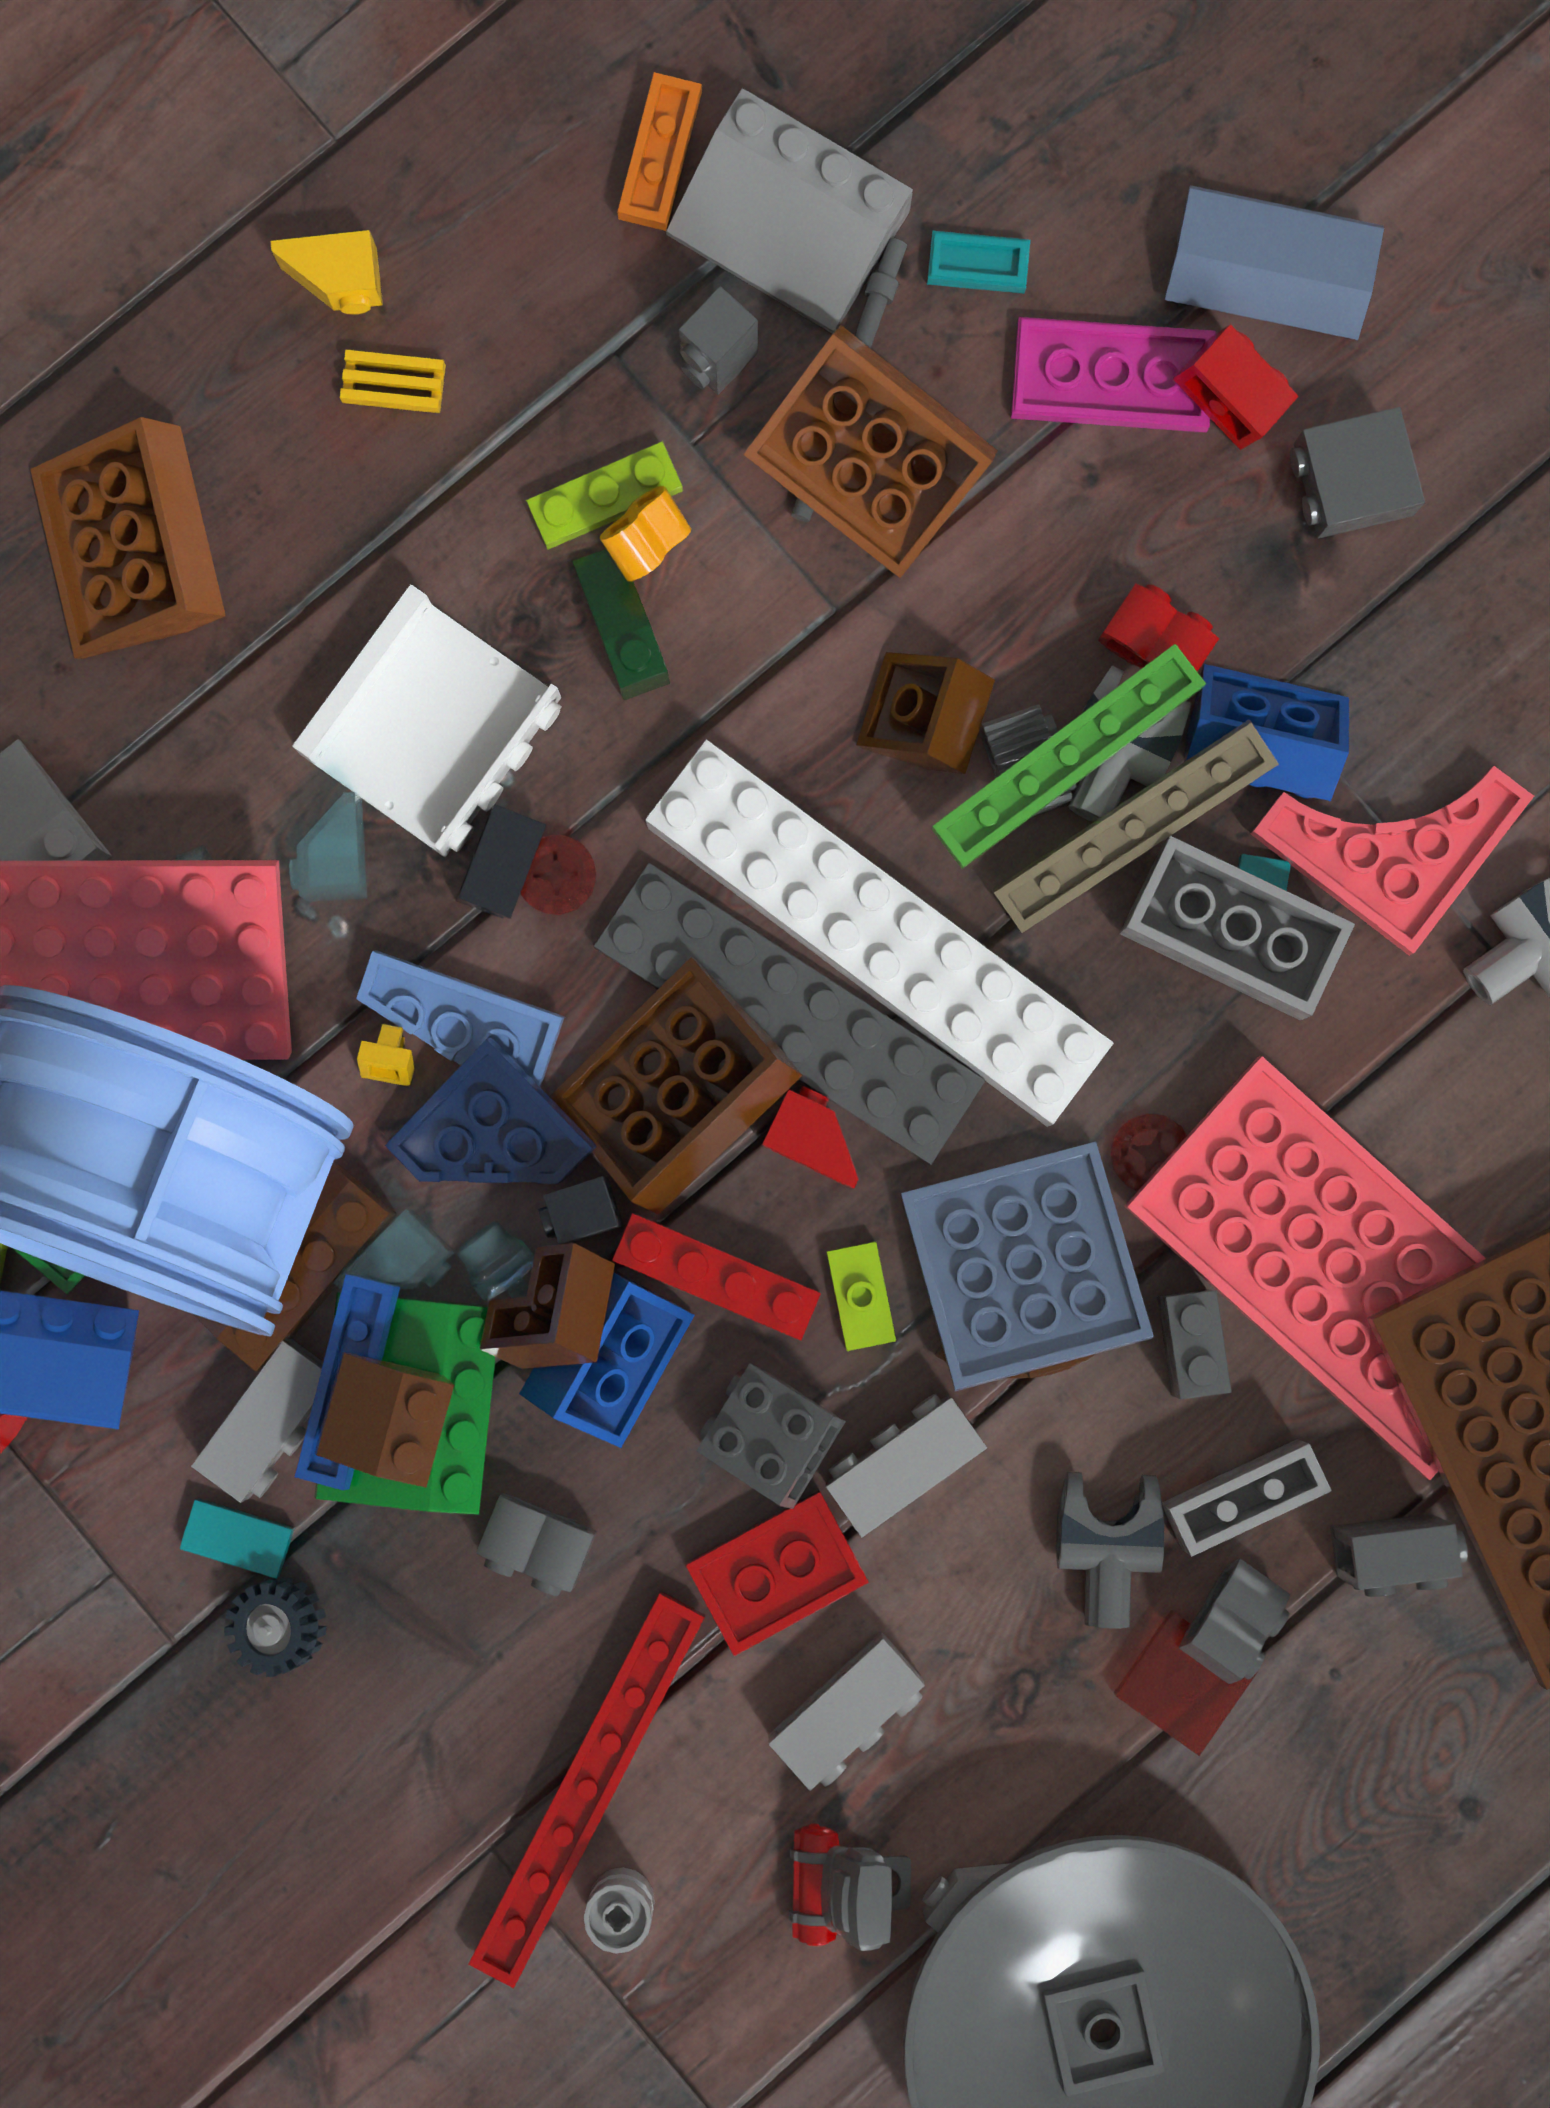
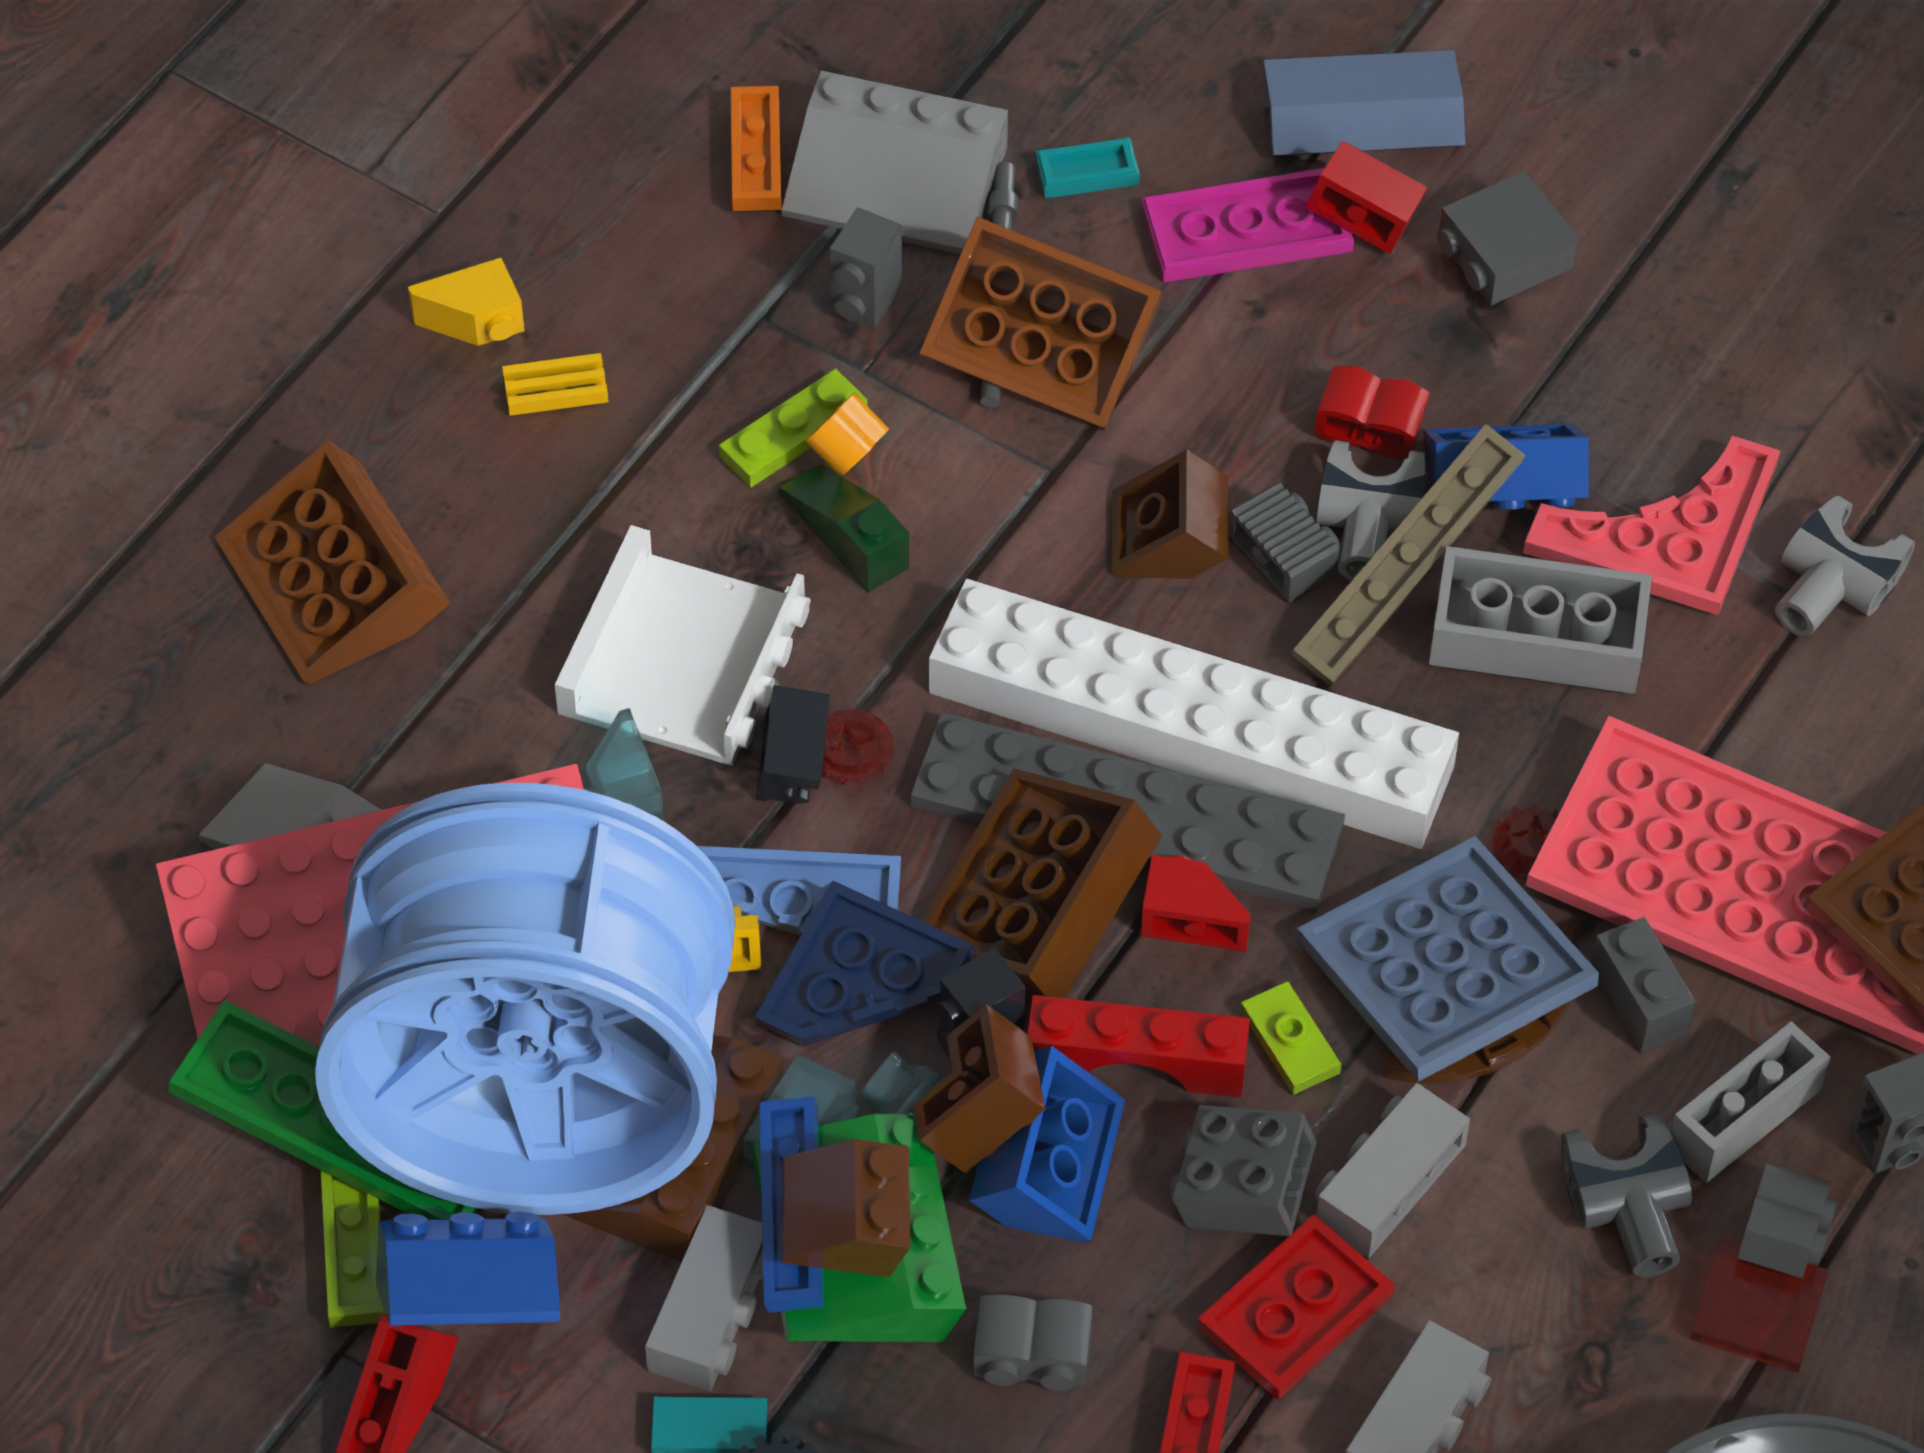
camera: 15 degrees left, 30 degrees down
bright green plate [931,644,1206,869] -> none

